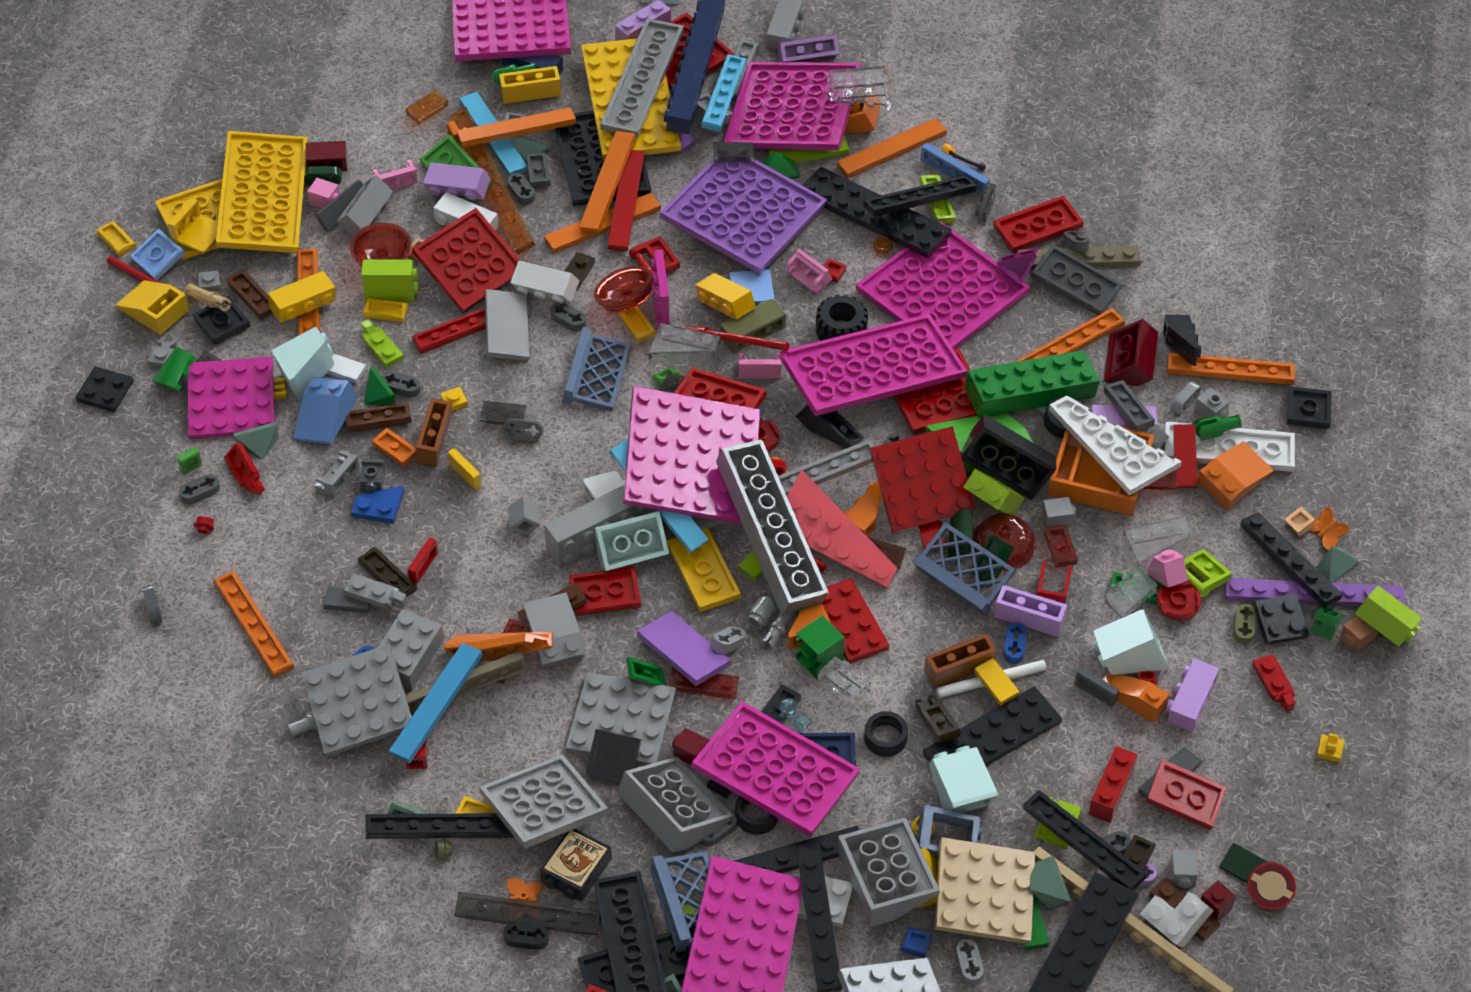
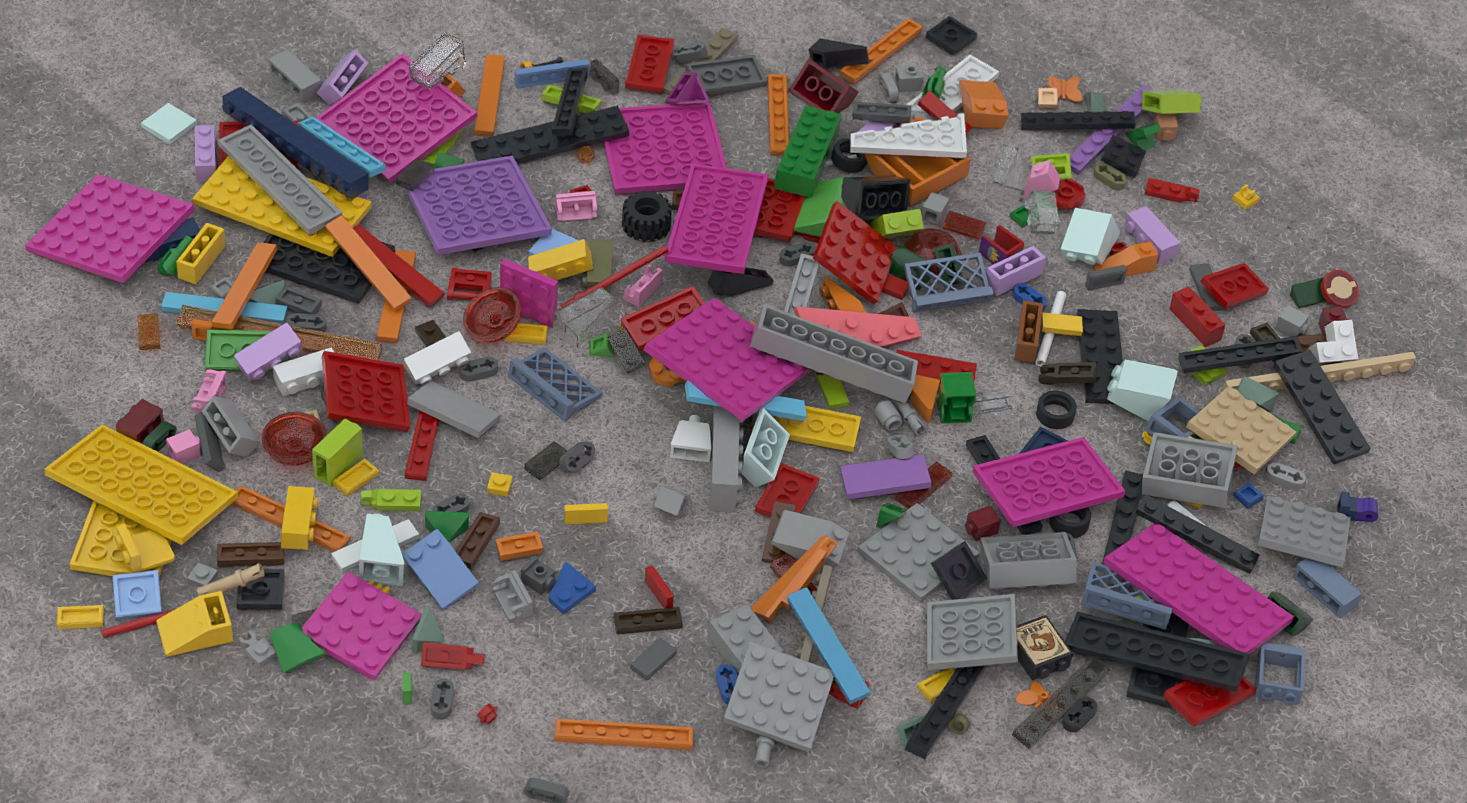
camera: 60 degrees left, 5 degrees down
black plate [75,366,134,412] -> none
light grey hinge [344,574,407,609] -> none
dark orange brick [416,398,452,467] -> none
clear light blue arm [779,699,811,730] -> none

